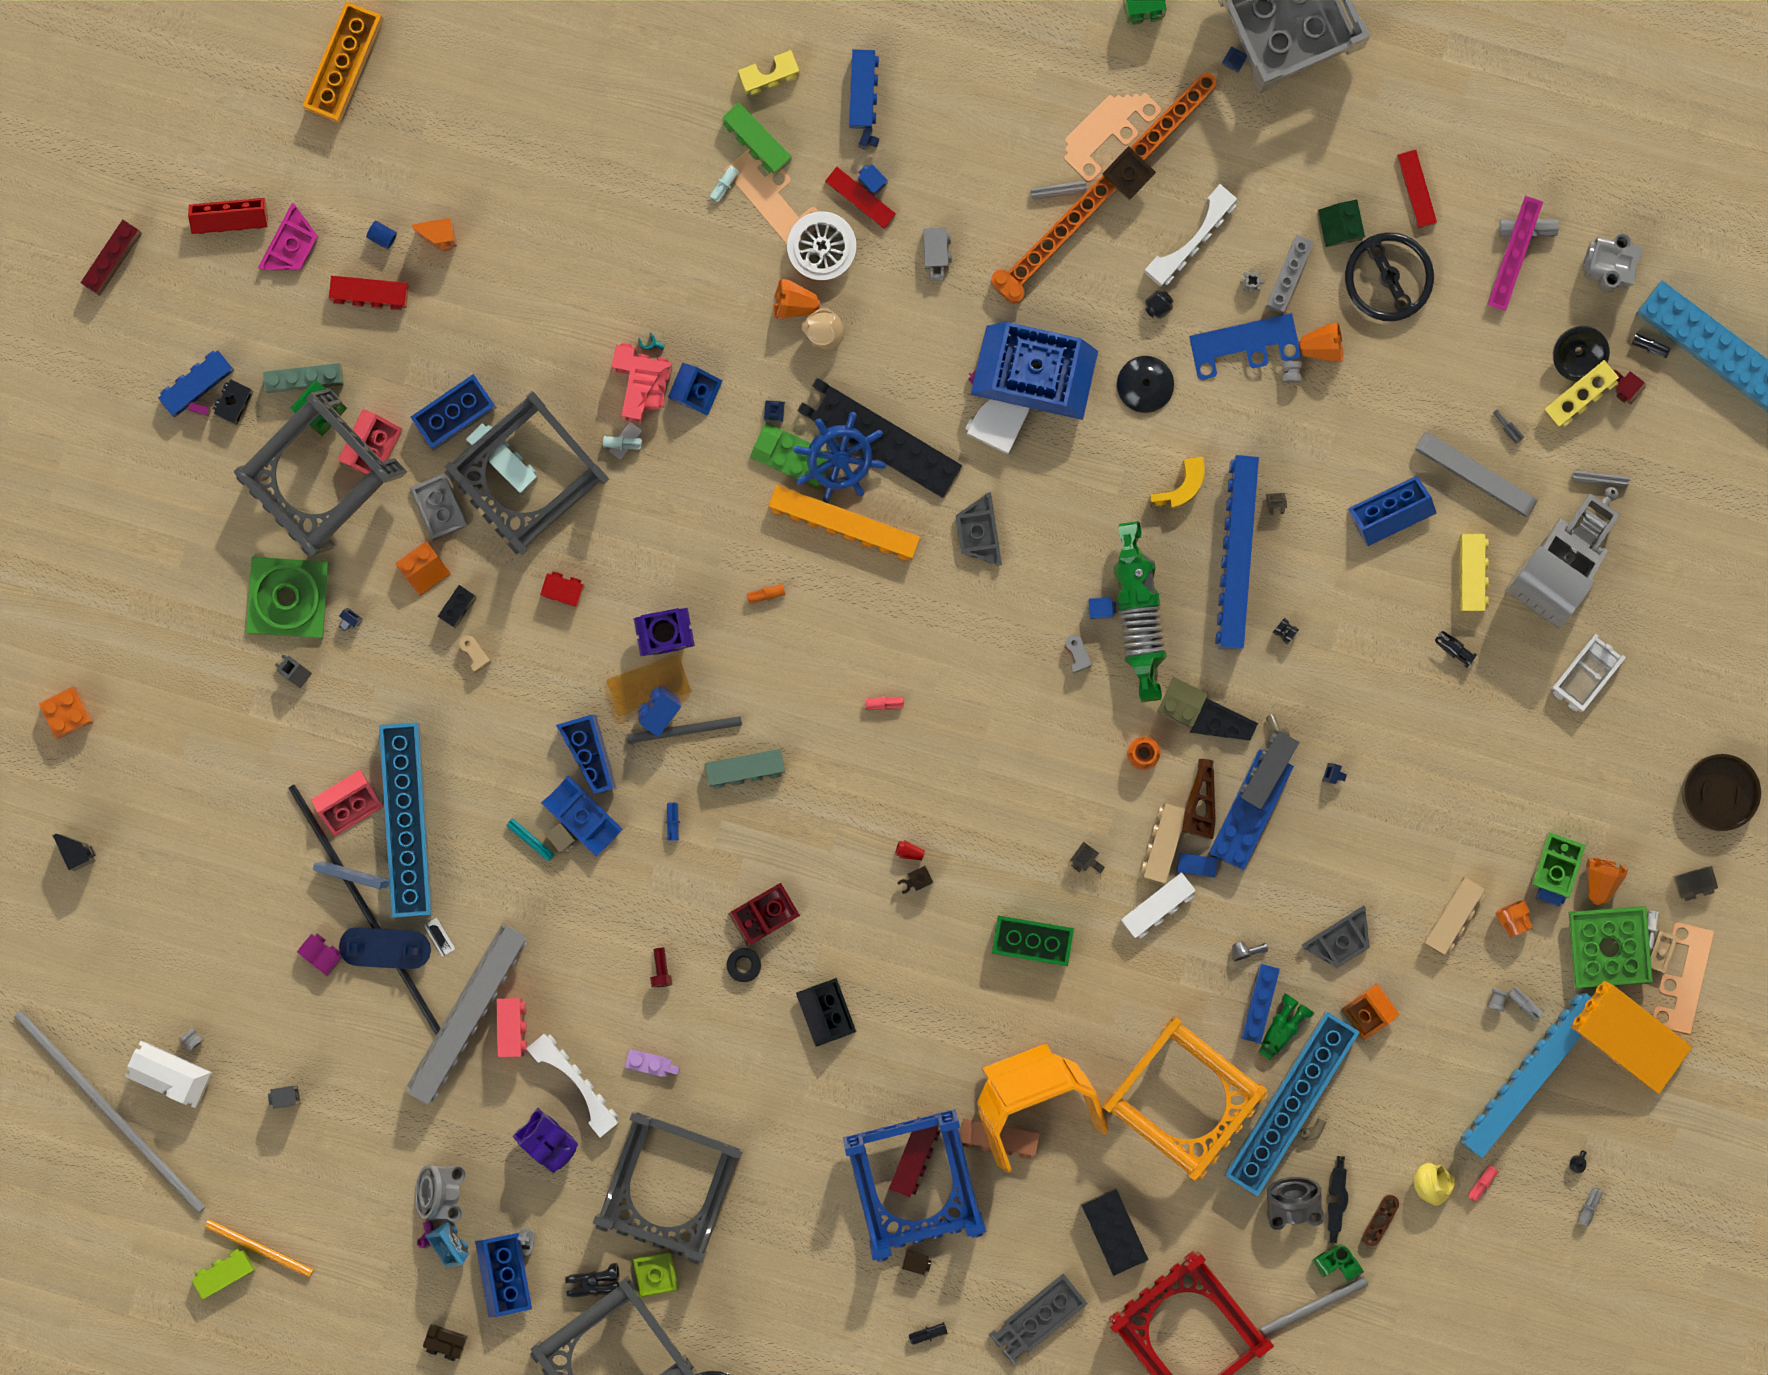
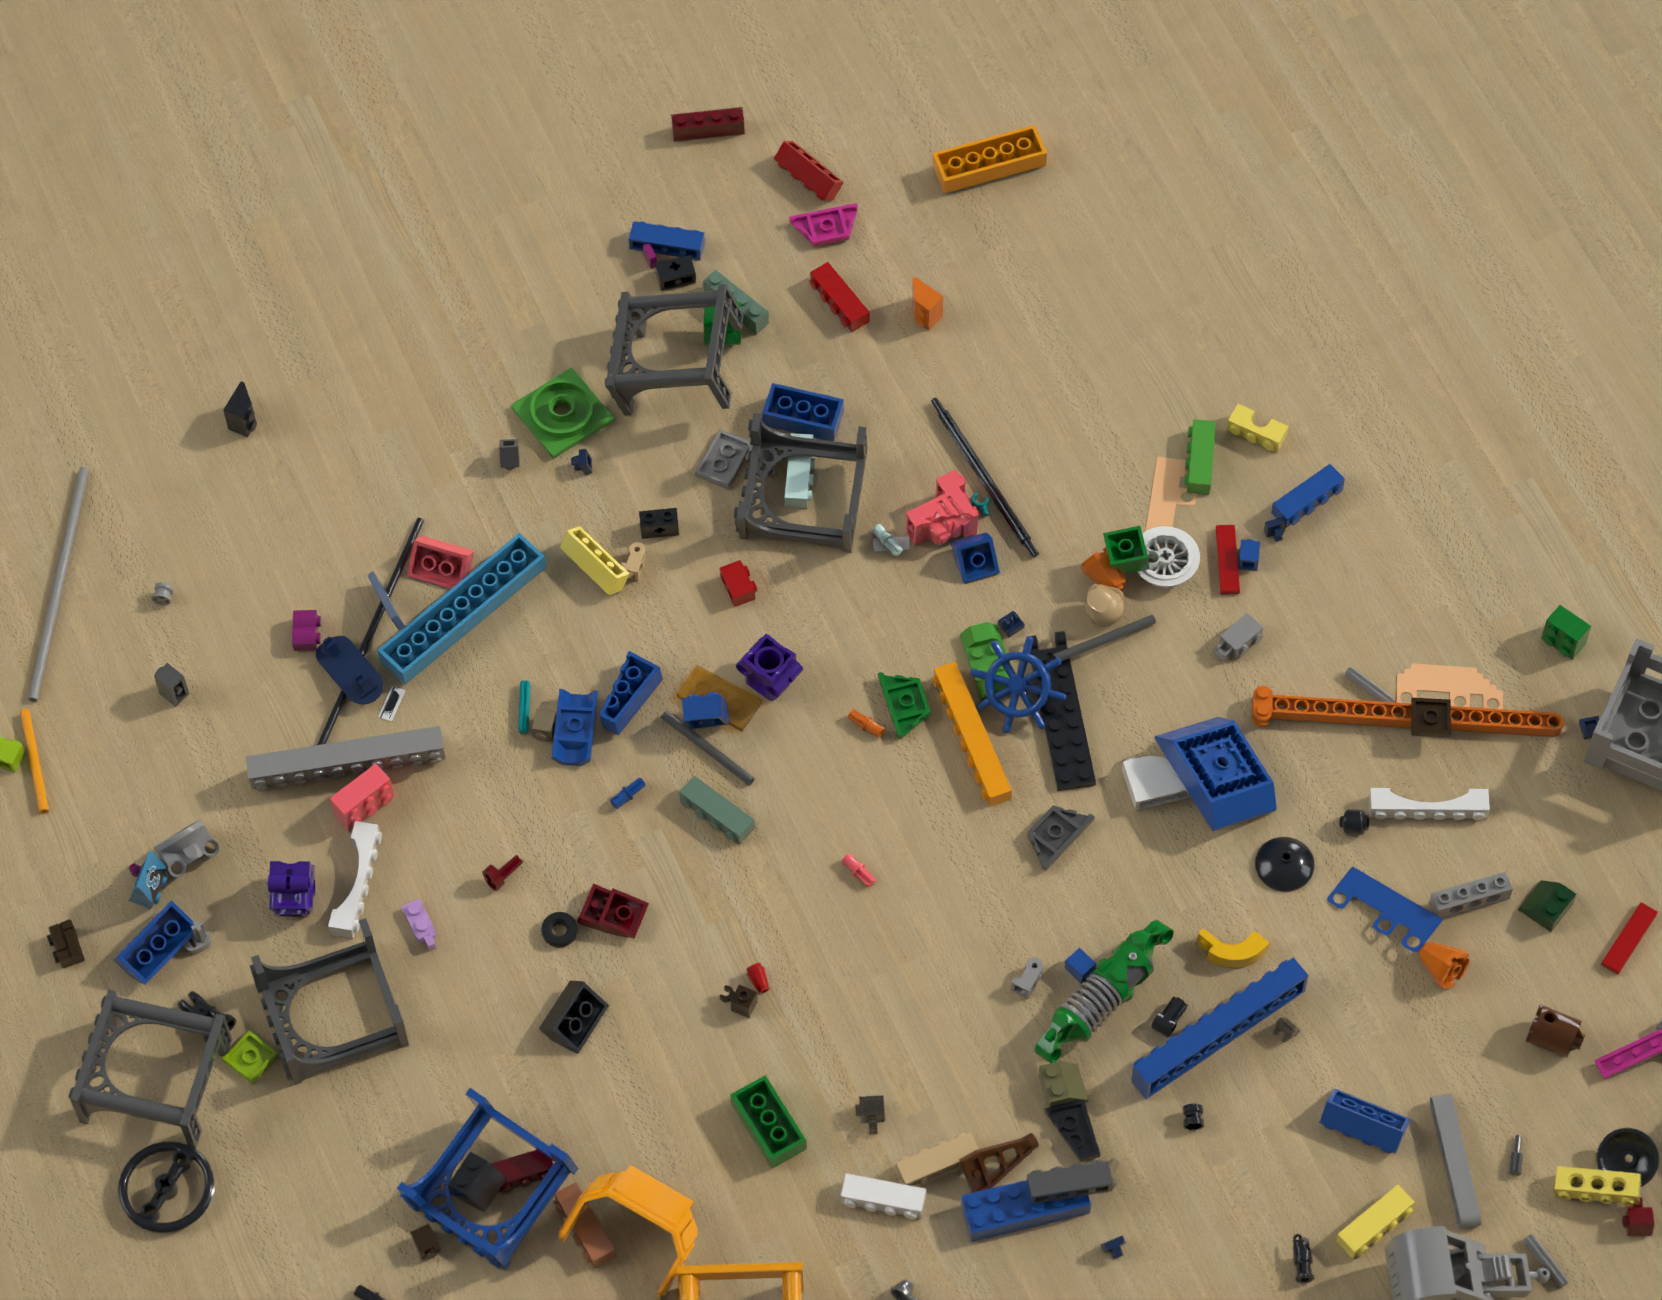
camera: 50 degrees right, 25 degrees down
orange brick [39,687,93,739] -> none
white brick [125,1041,213,1108] -> none
coral slope [338,409,402,475] -> none
blue piece [366,220,397,250] -> none
orange slope [396,541,451,596] -> none
light aqua axle [710,165,740,202] -> none
orange piece [1127,736,1161,770] -> none
blue tile [1177,853,1218,877] -> none
light grey gear [1240,269,1264,294] -> none
light grey wheel [1283,361,1302,382] -> none
black piece [1345,232,1434,321] -> none
none -> black slope [448,1151,507,1213]
none -> light yellow brick [560,526,629,595]
none -> green wing [878,672,931,739]
none -> black axle [931,397,1039,558]
none -> dark grey piece [1052,615,1156,661]
none -> green slope [1103,526,1149,573]
none -> black piece [1151,997,1188,1038]
none -> reddish brown cylinder [1526,1004,1585,1058]

